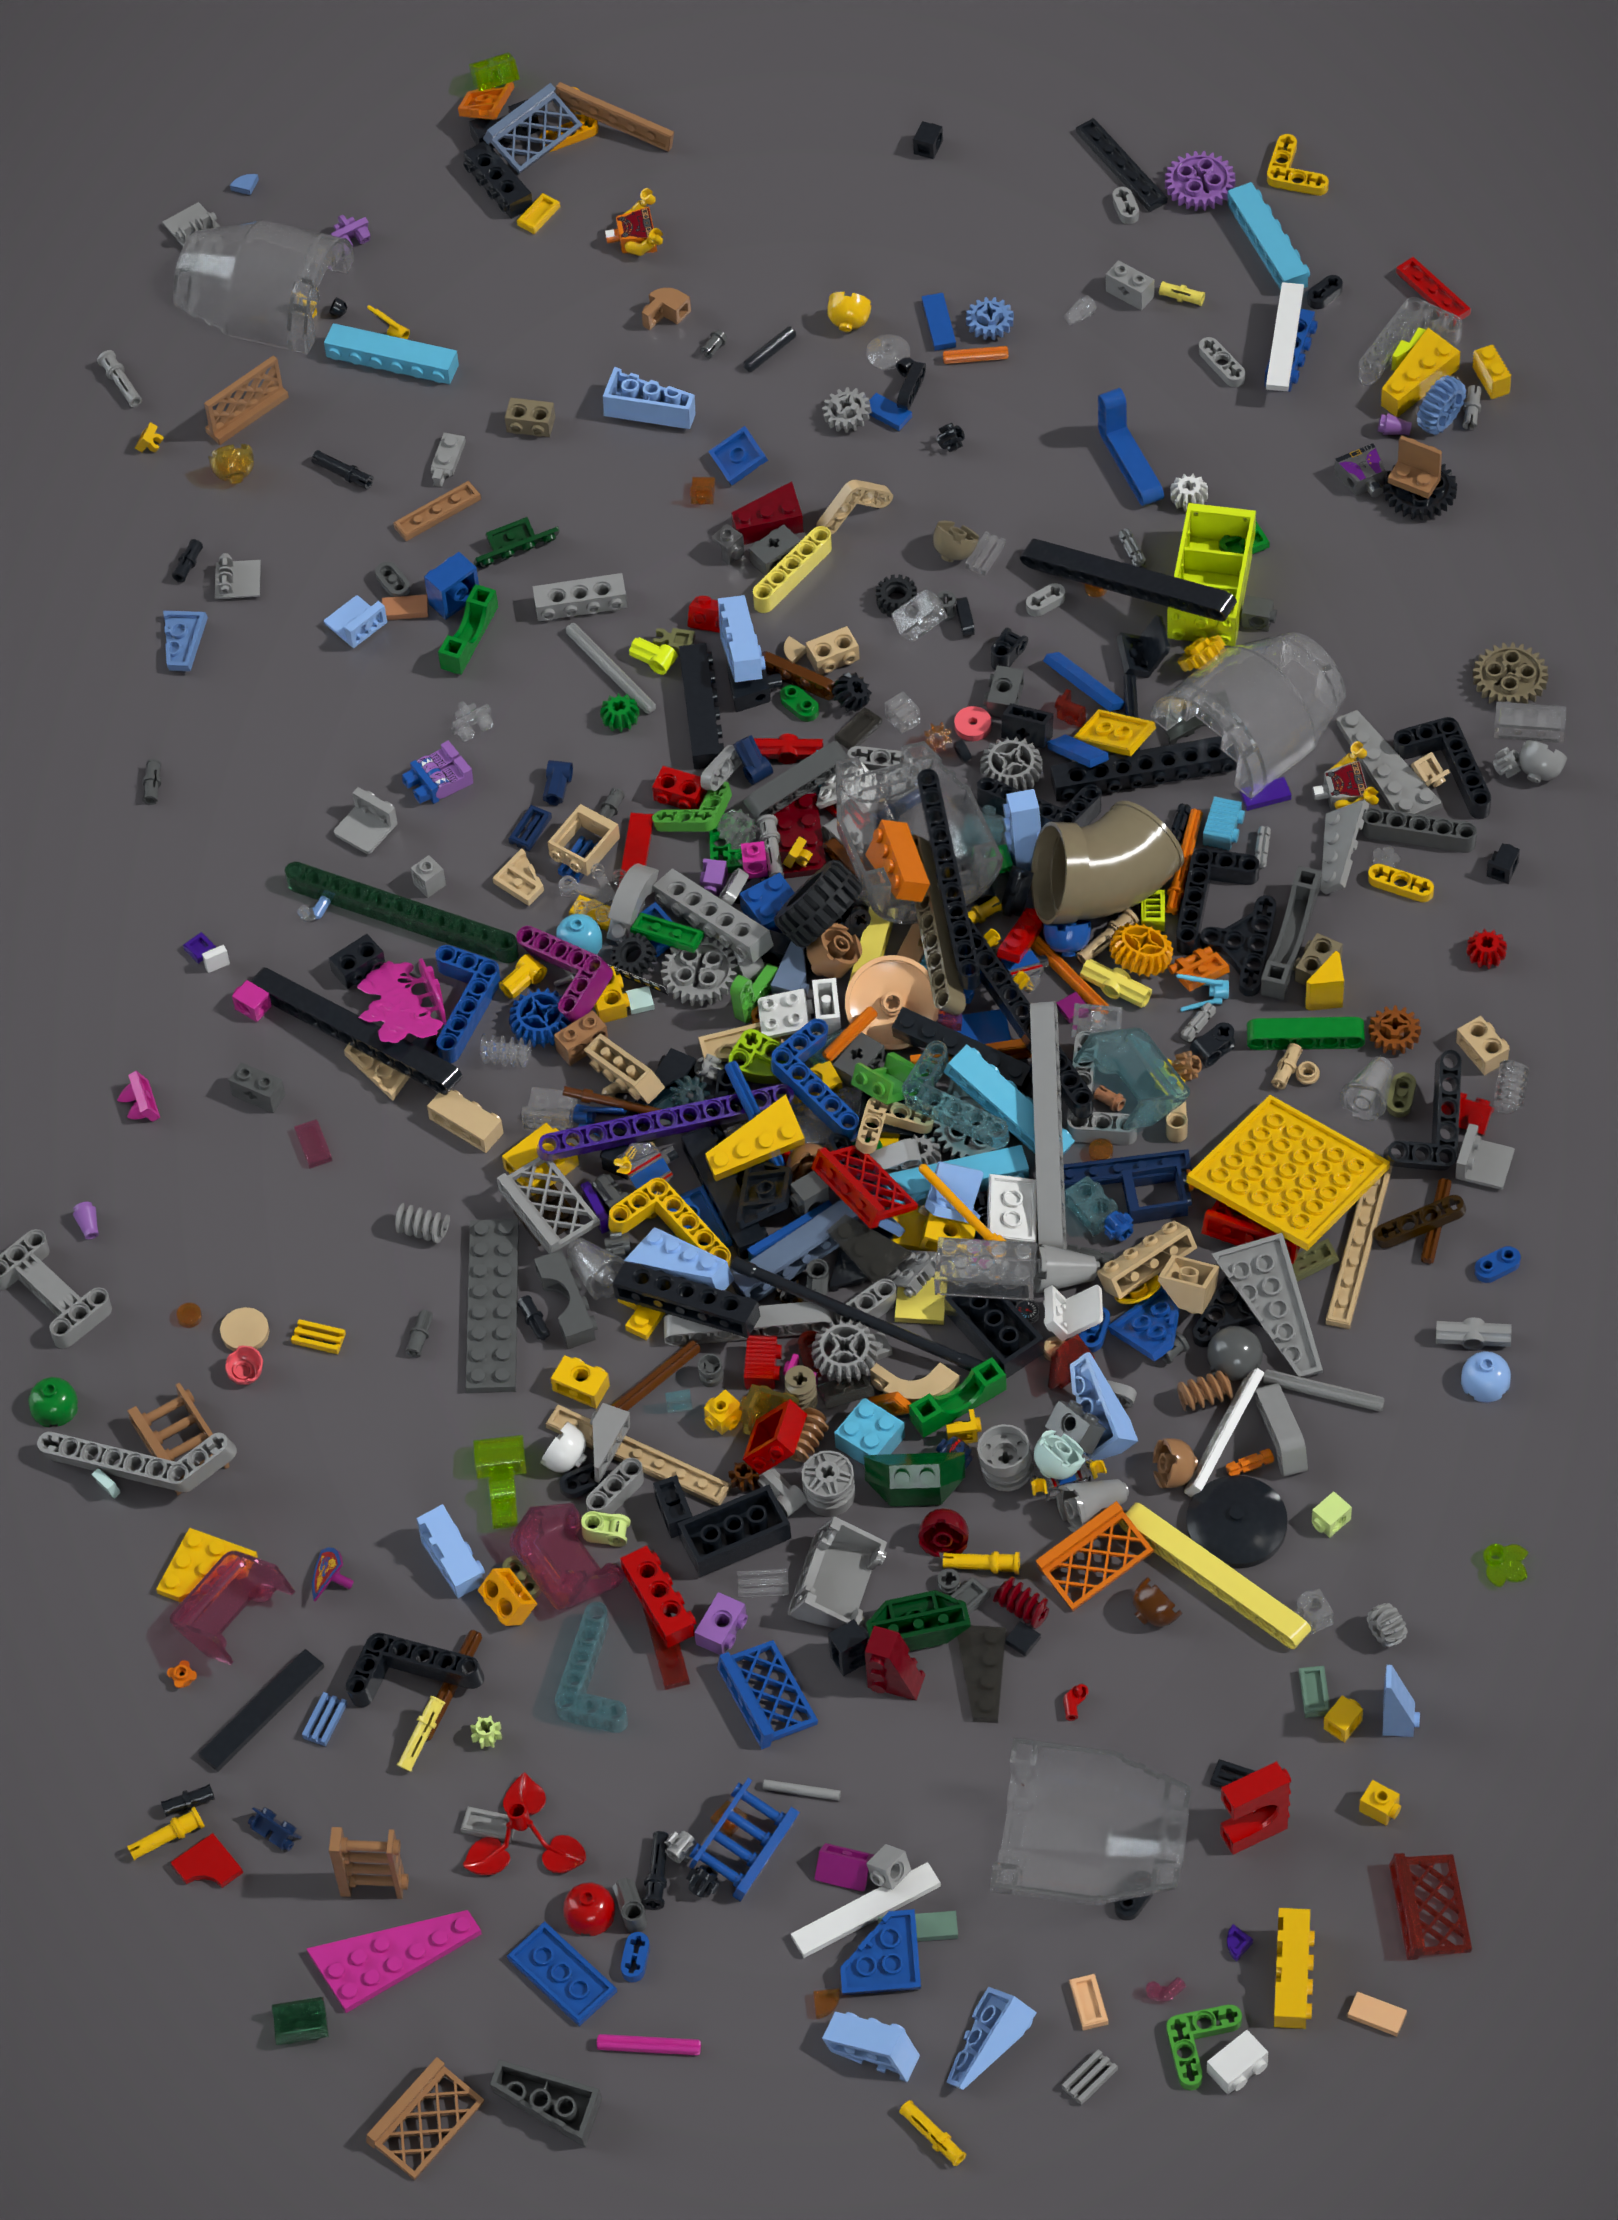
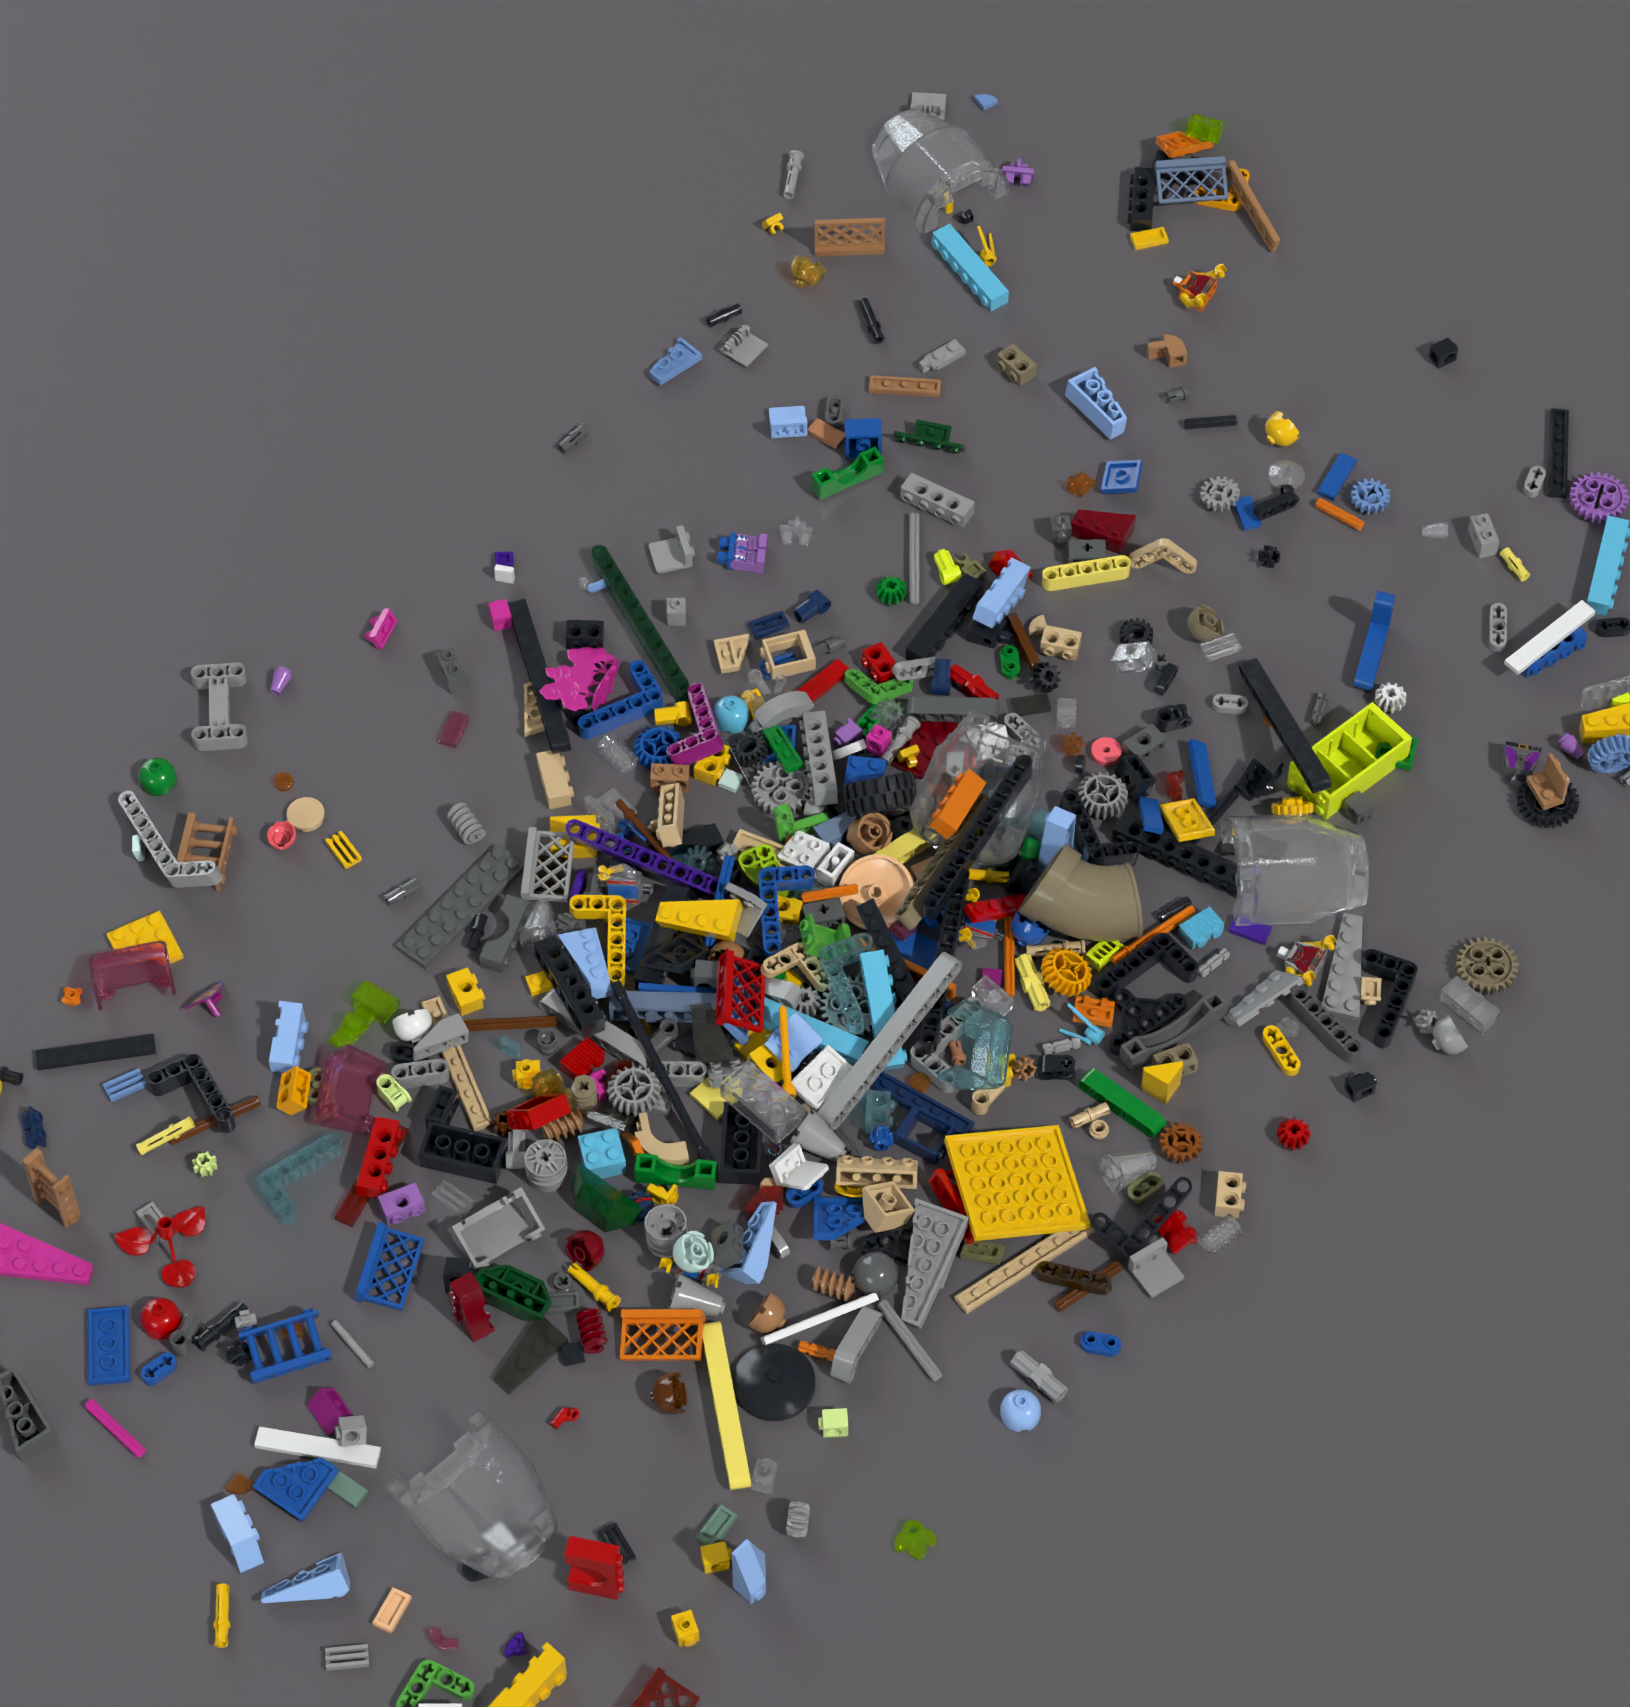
camera: 35 degrees right, 0 degrees up
none -> light grey bracket [725,882,767,937]

